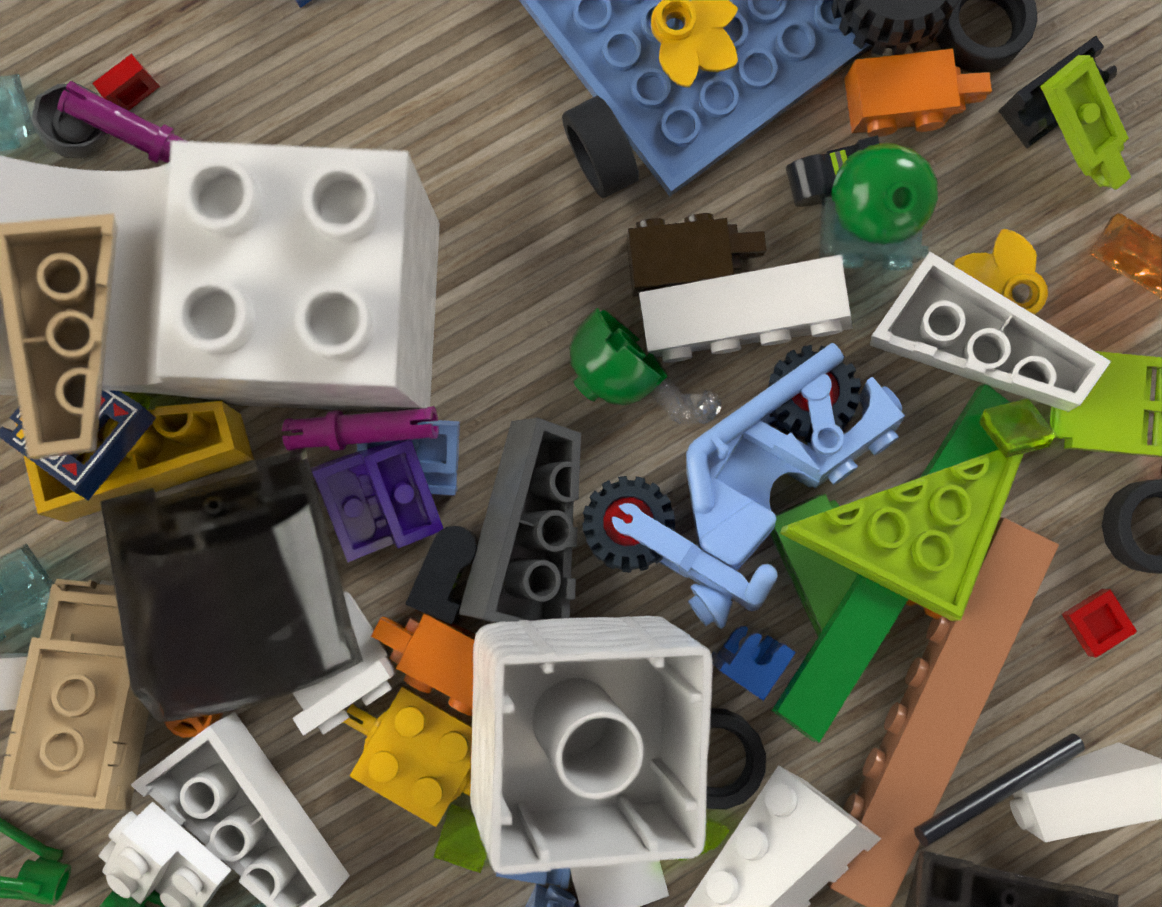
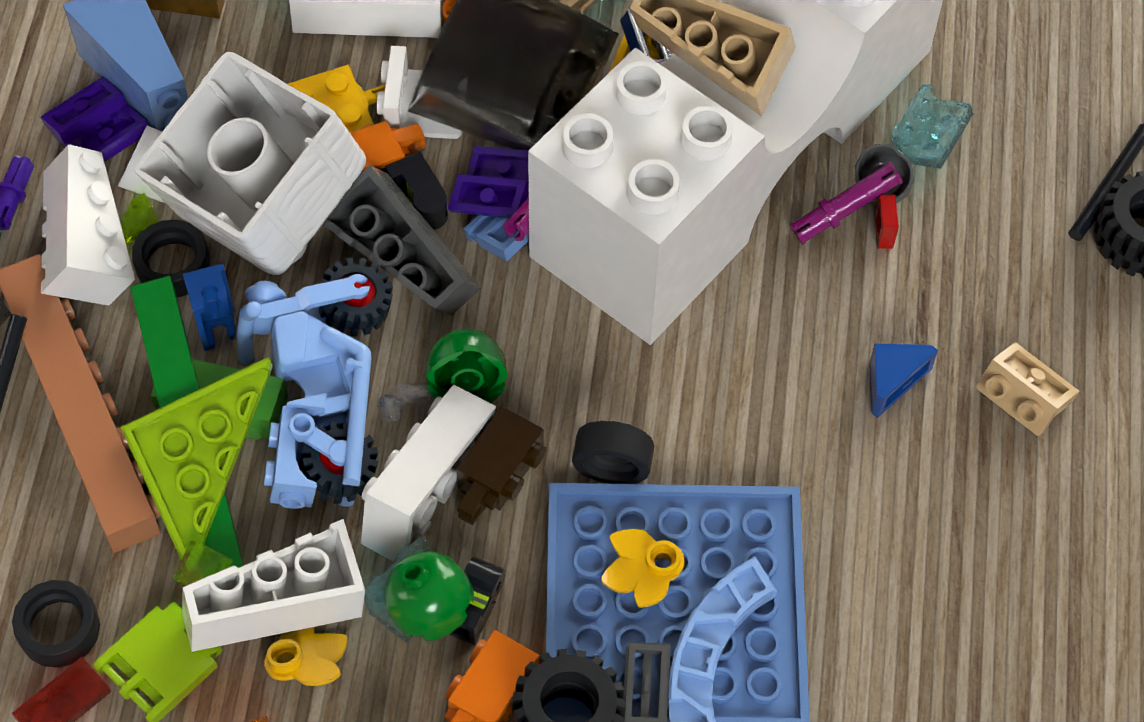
camera: 130 degrees right, 25 degrees down
red tile [1062,588,1137,658] -> none

